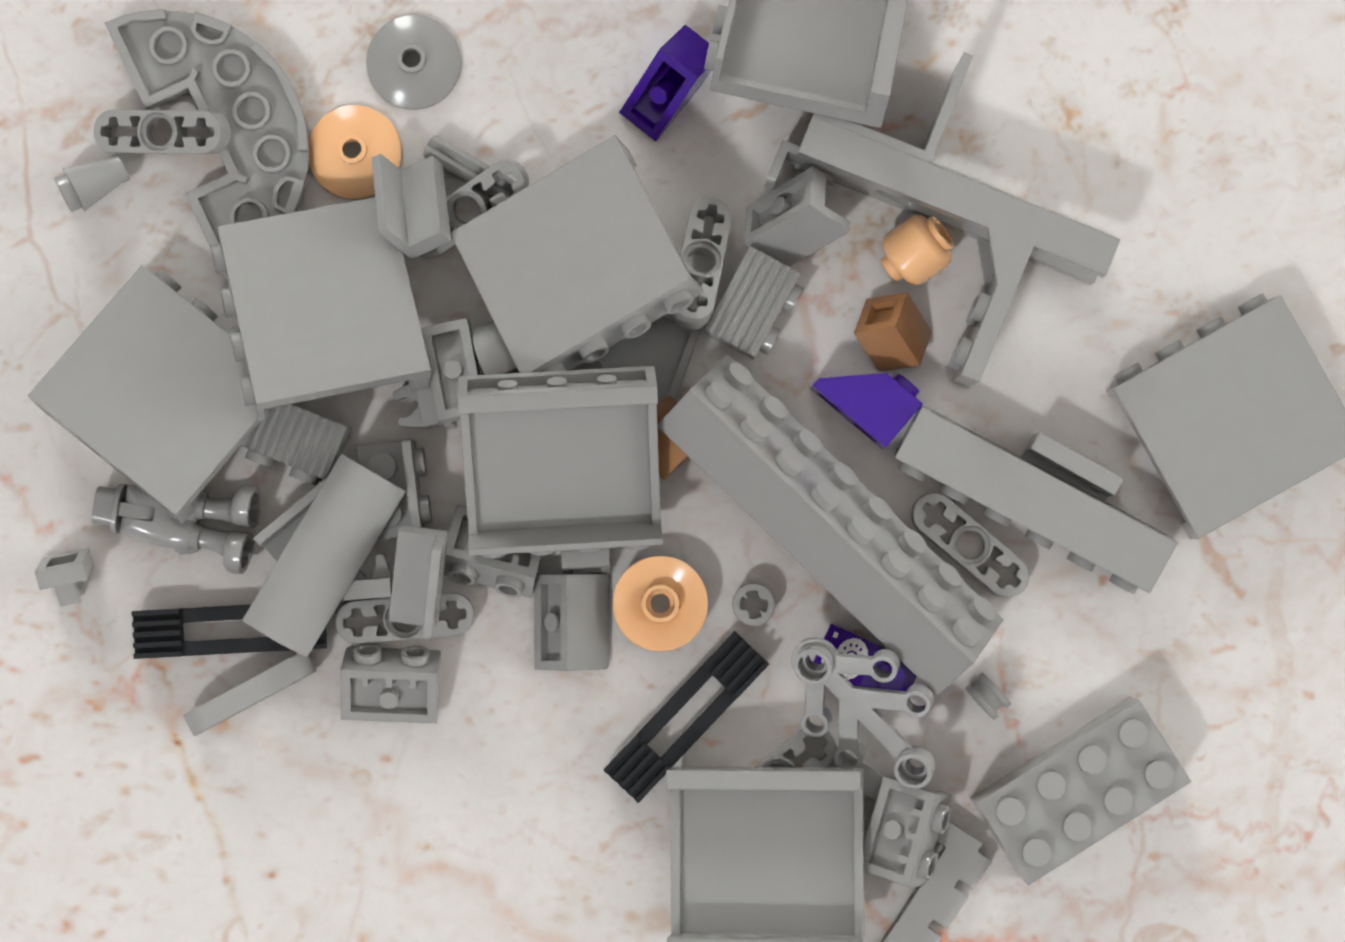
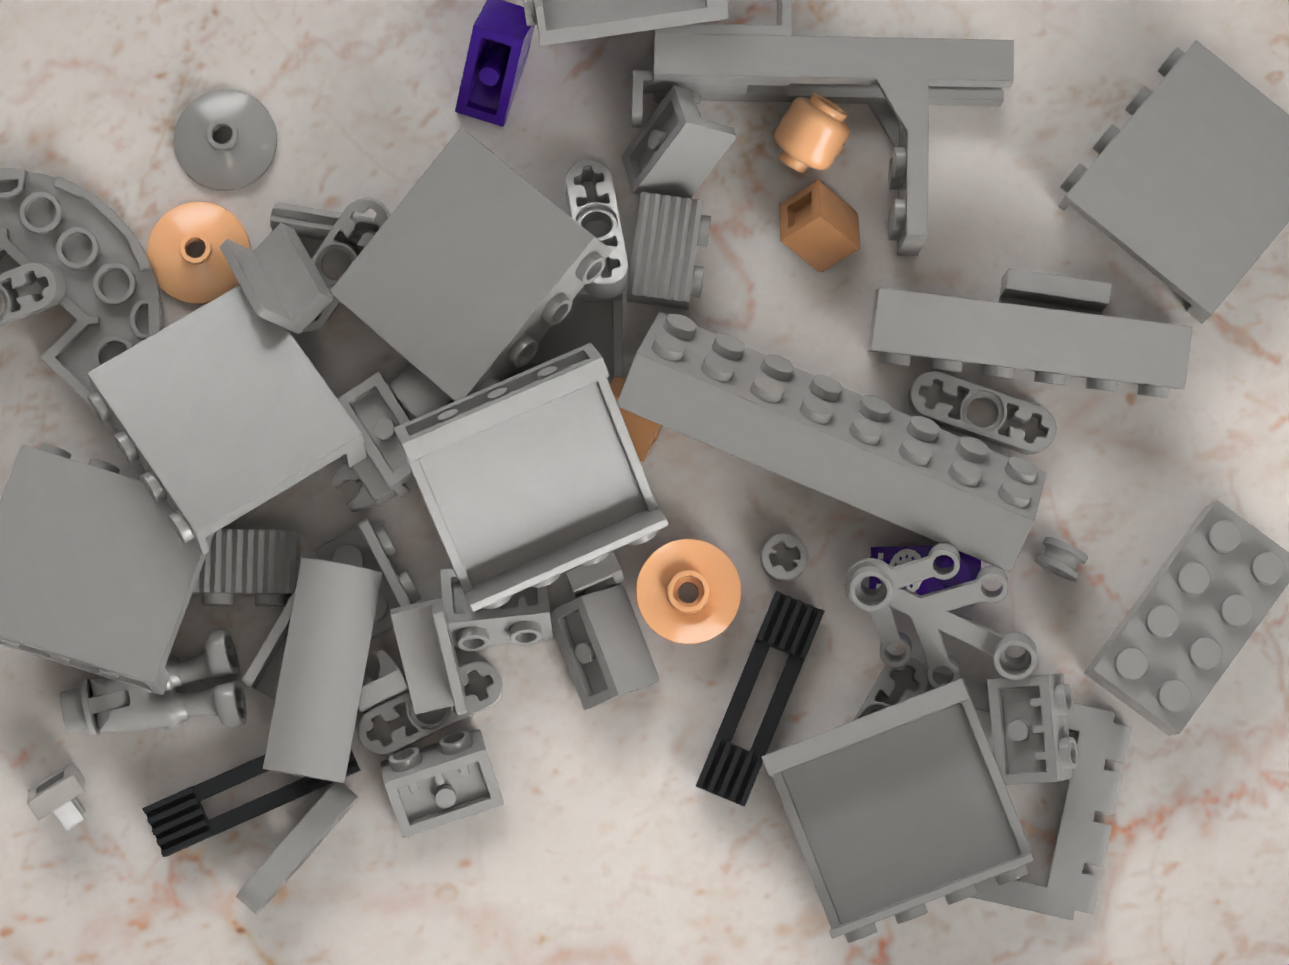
camera: 20 degrees left, 5 degrees down
dark purple slope [810,373,923,449] -> none

